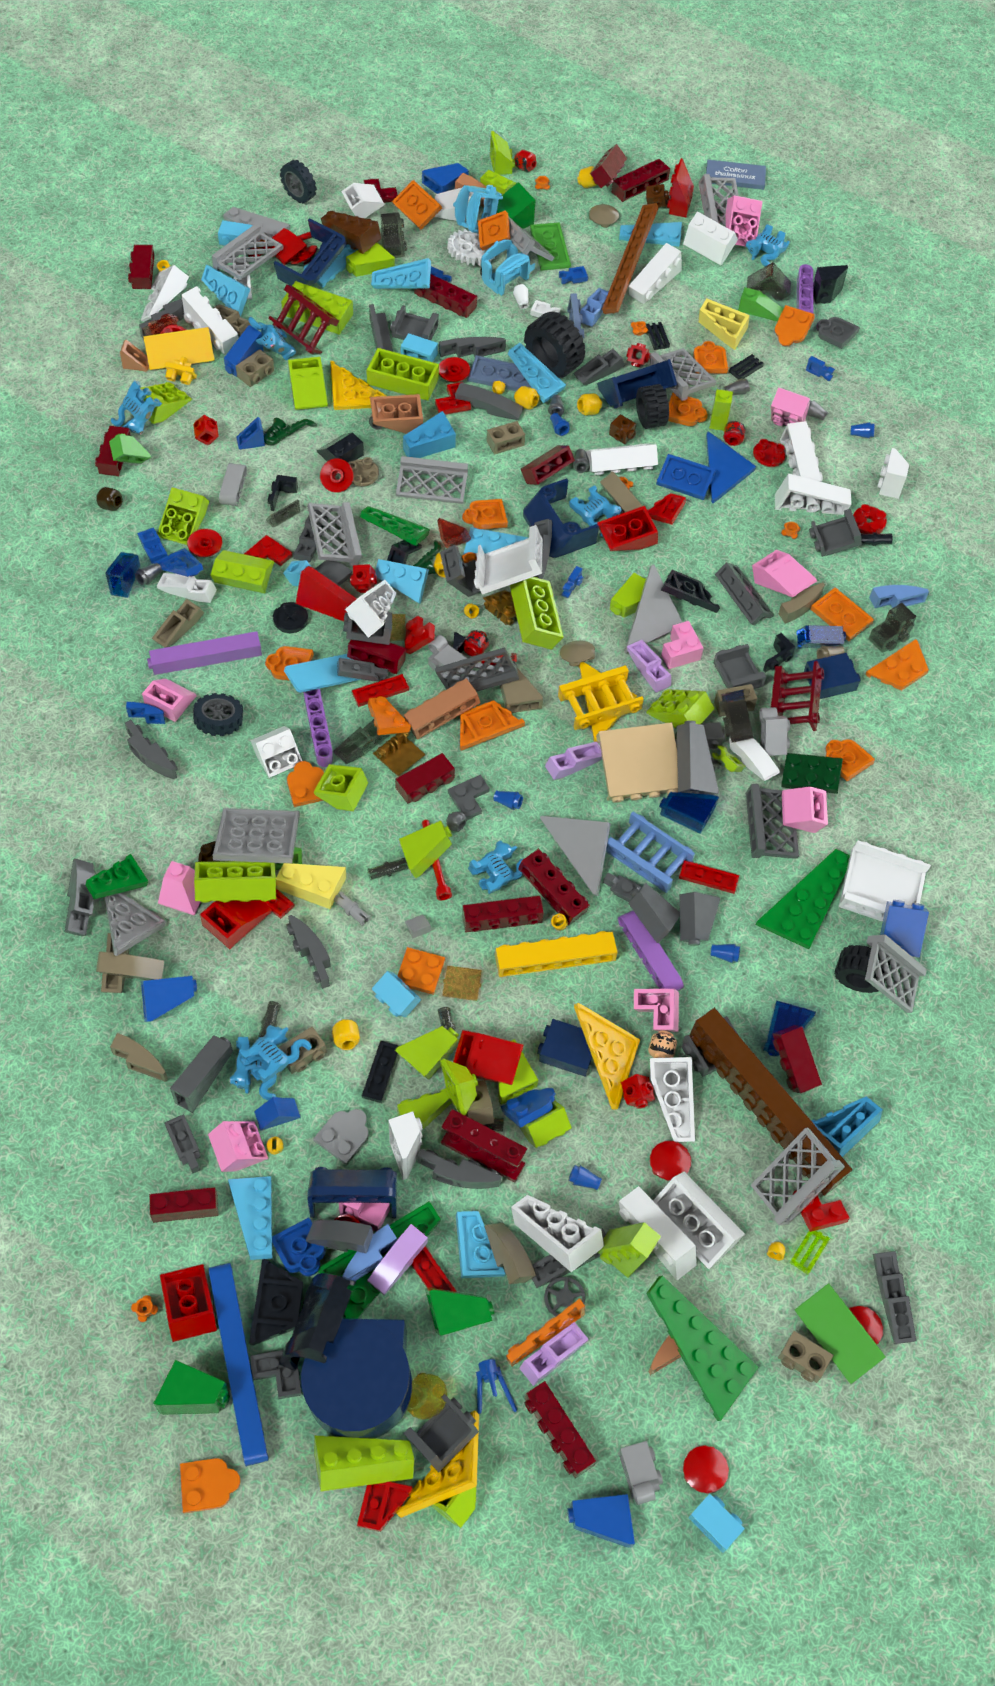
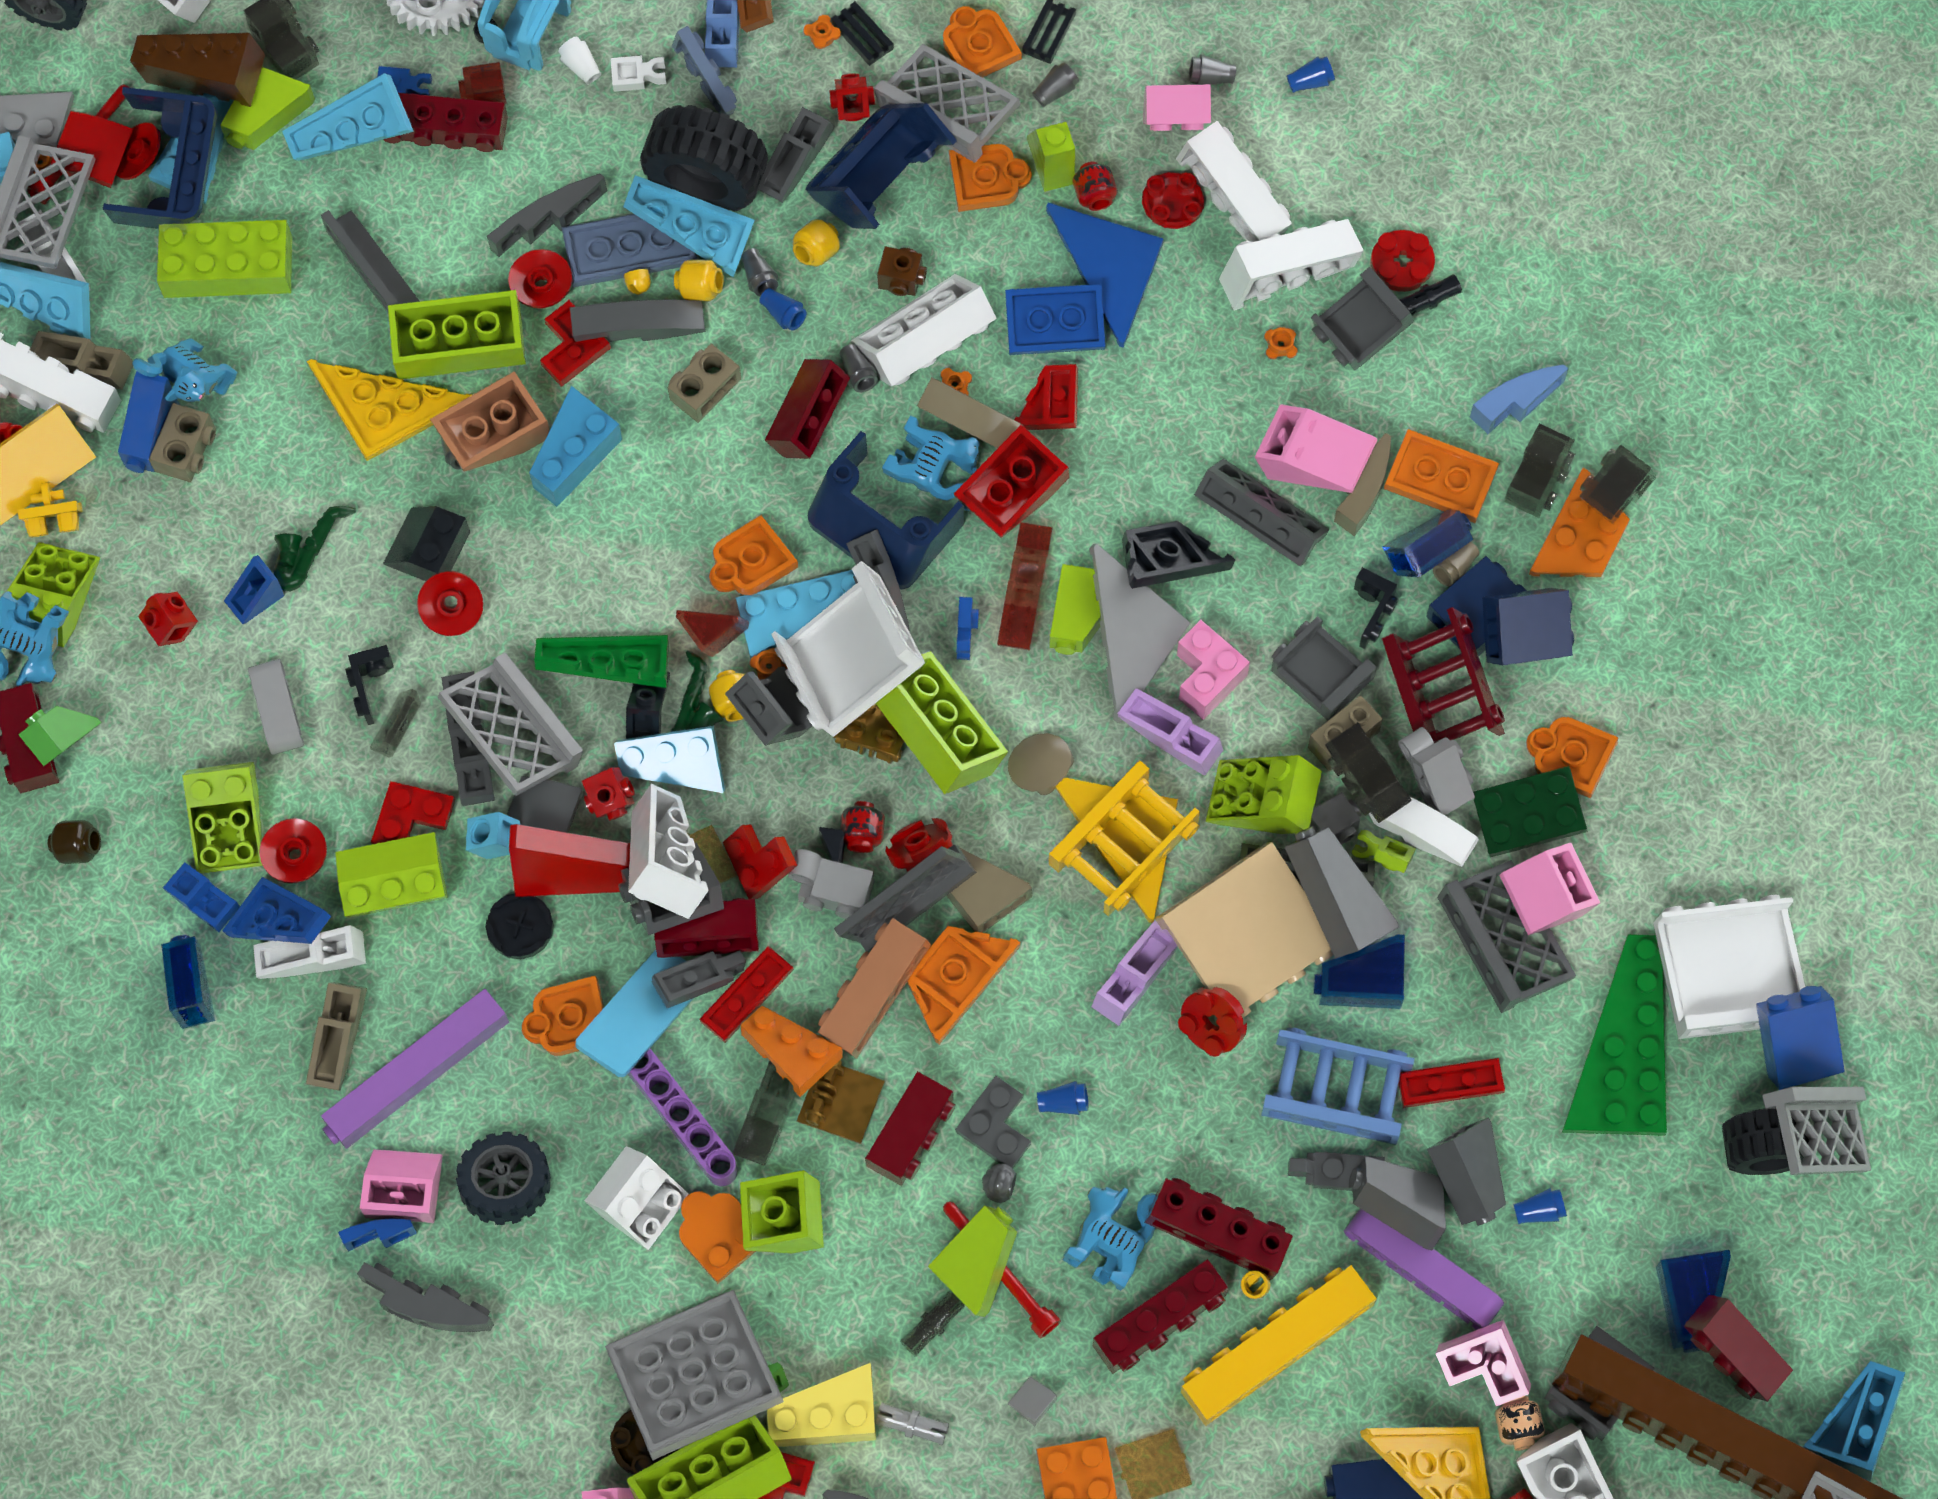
camera: 20 degrees left, 10 degrees up
flat silver cone [135,563,162,585] -> none
dark red fence [268,284,340,355] -> none
lime slope [288,357,328,410] -> none
dark tan dish [348,457,379,487] -> none
dark grey panel [390,305,439,340] -> none
light grey fence [396,456,468,504] -> none
medium azure brick [401,333,438,362] -> none
yellow hinge [463,603,479,619] -> none
light grey tile [540,816,611,896] -> none
black tyre [636,384,669,429] -> none
white slope [877,448,909,499] -> none
none -> clear red brick [458,62,507,104]
none -> clear red slope [997,522,1053,651]
none -> red plate [1178,987,1247,1057]
none -> dark blue brick [1482,588,1574,666]
none -> clear smoke brick [1579,445,1656,524]

